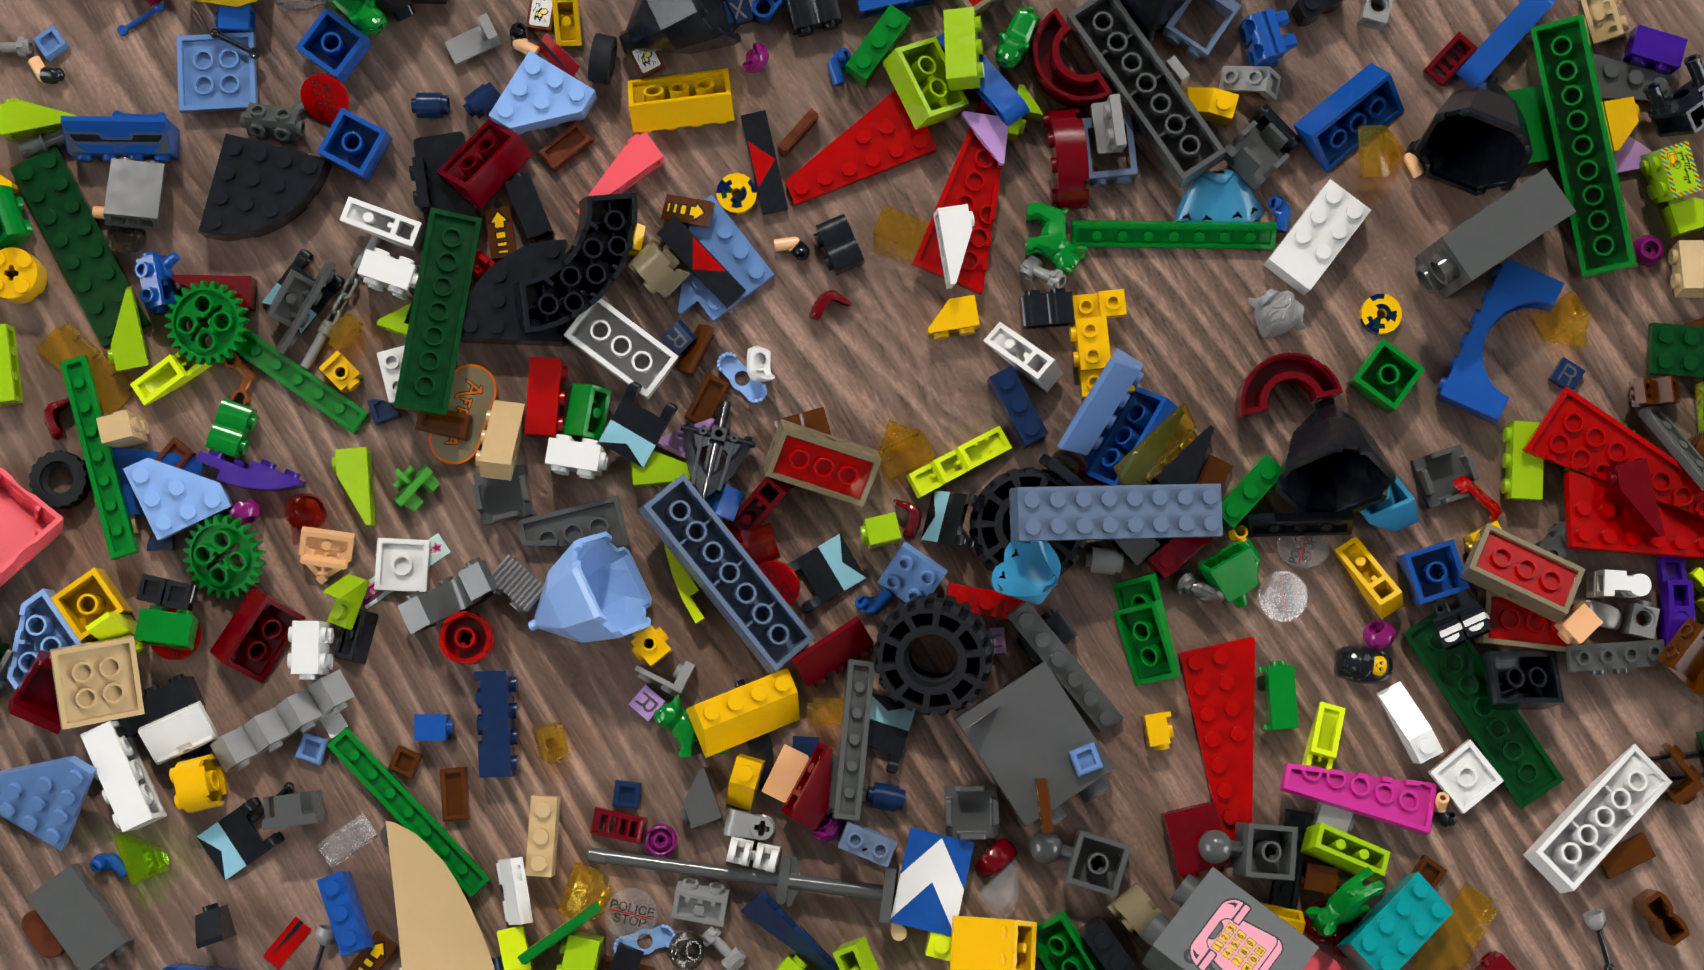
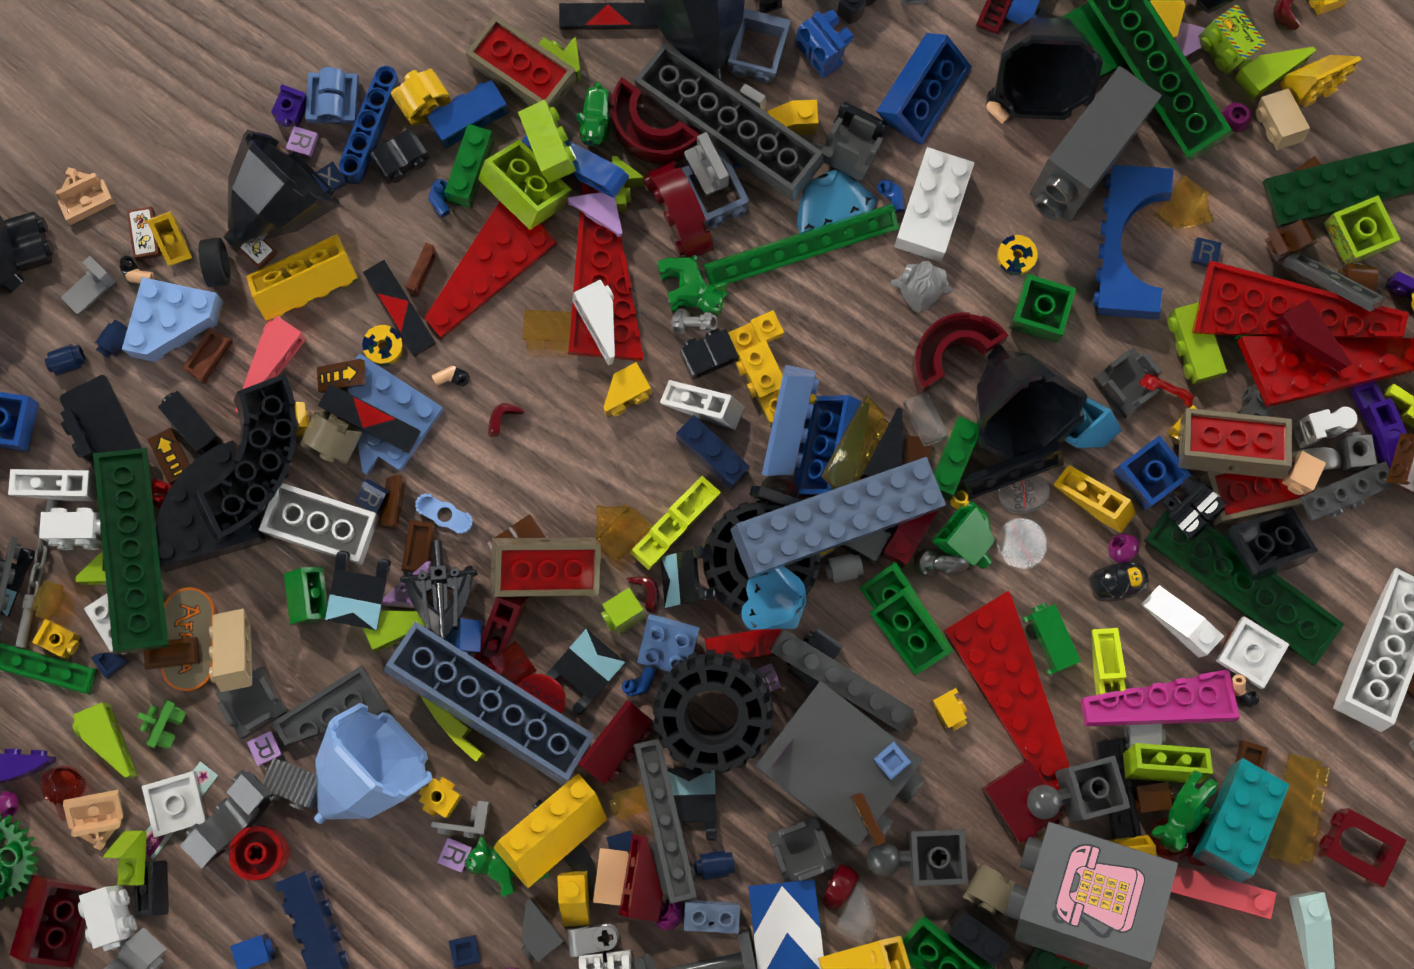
camera: 15 degrees left, 5 degrees down
dark red slope [436,119,533,208] -> none
red brick [524,357,568,438] -> none
clear yellow brick [532,721,570,764] -> none
red sticker [538,34,580,77] -> none
white brick [545,434,609,480] -> none
magenta plate [742,43,769,73] -> none
white hair [747,345,775,382] -> none
black brick [813,214,864,276] -> none
light grey bracket [1219,66,1281,101] -> none
clear yellow slope [1358,125,1406,178] -> none
none -> lavender tile [247,731,283,766]
none -> clear tile [903,392,949,447]

